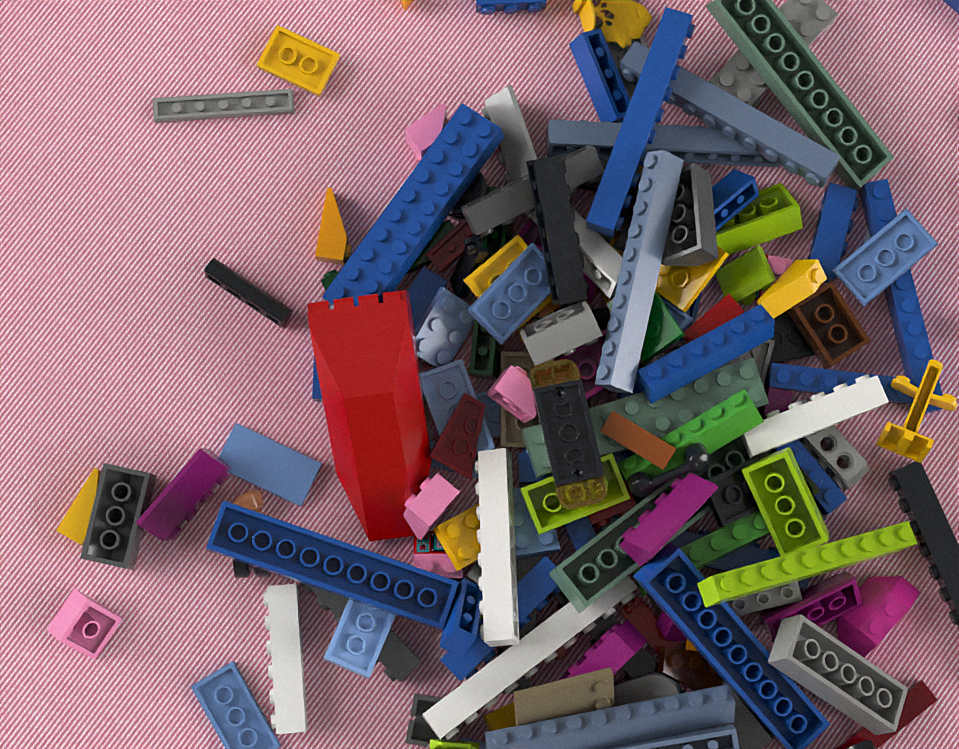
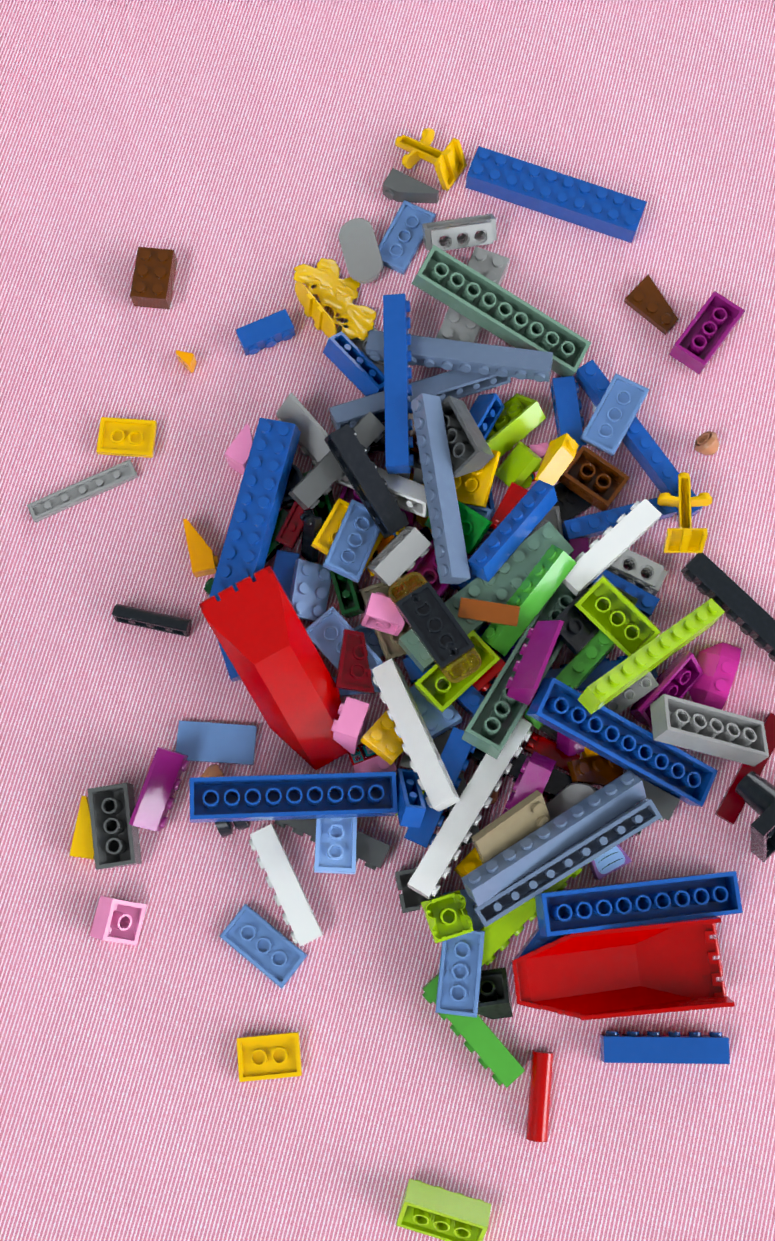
camera: 15 degrees left, 5 degrees down
black piece [627,443,710,497] -> none

